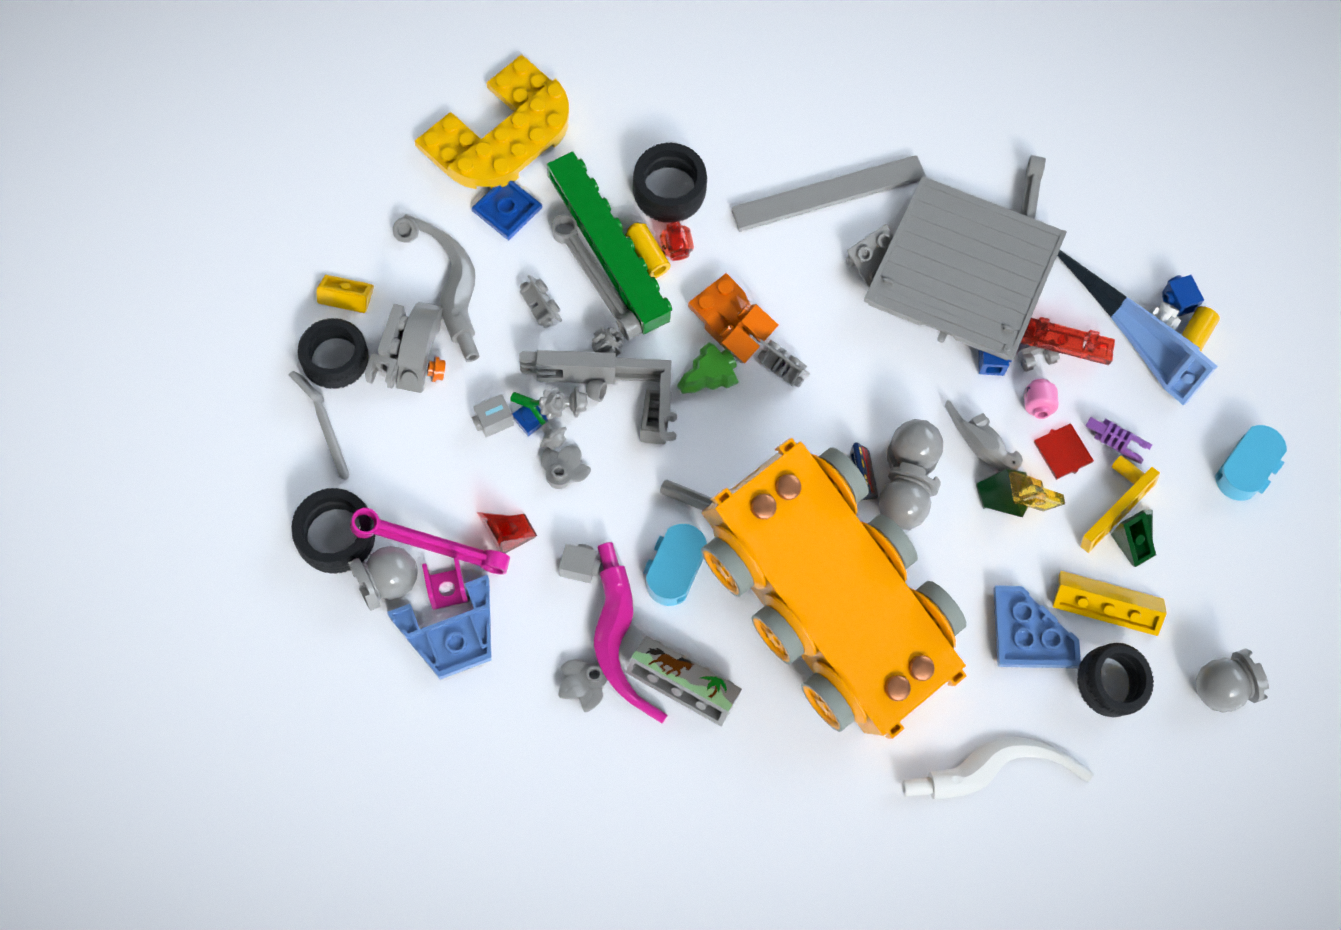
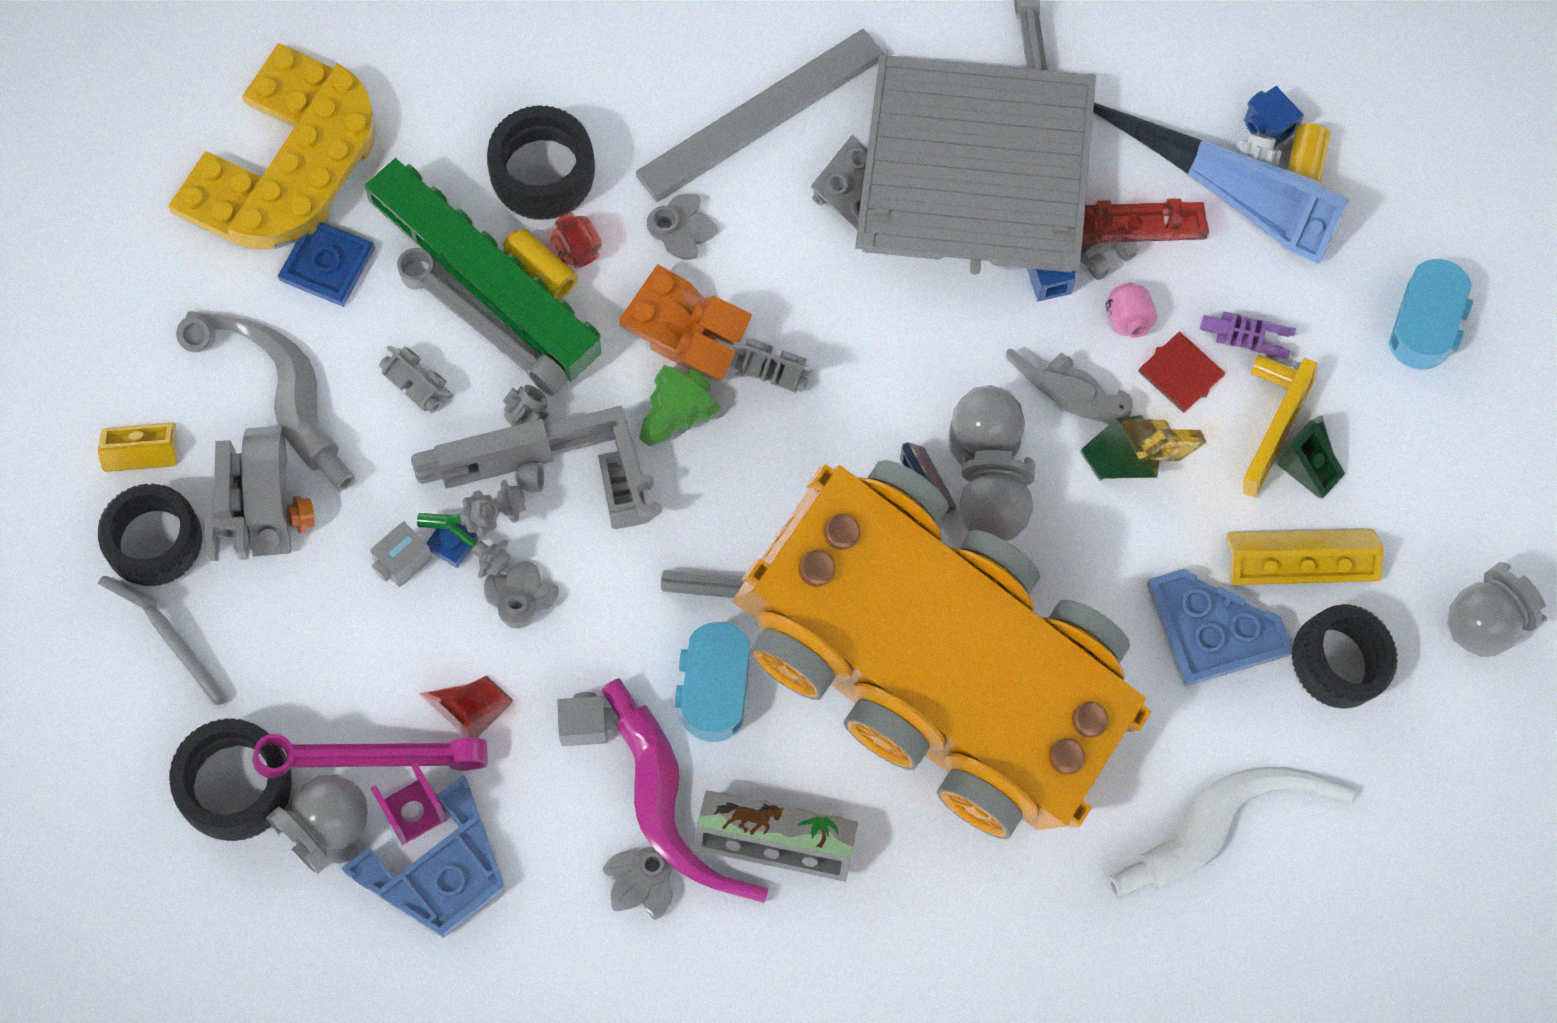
camera: 15 degrees left, 0 degrees up
none -> light grey plate [647,194,718,260]

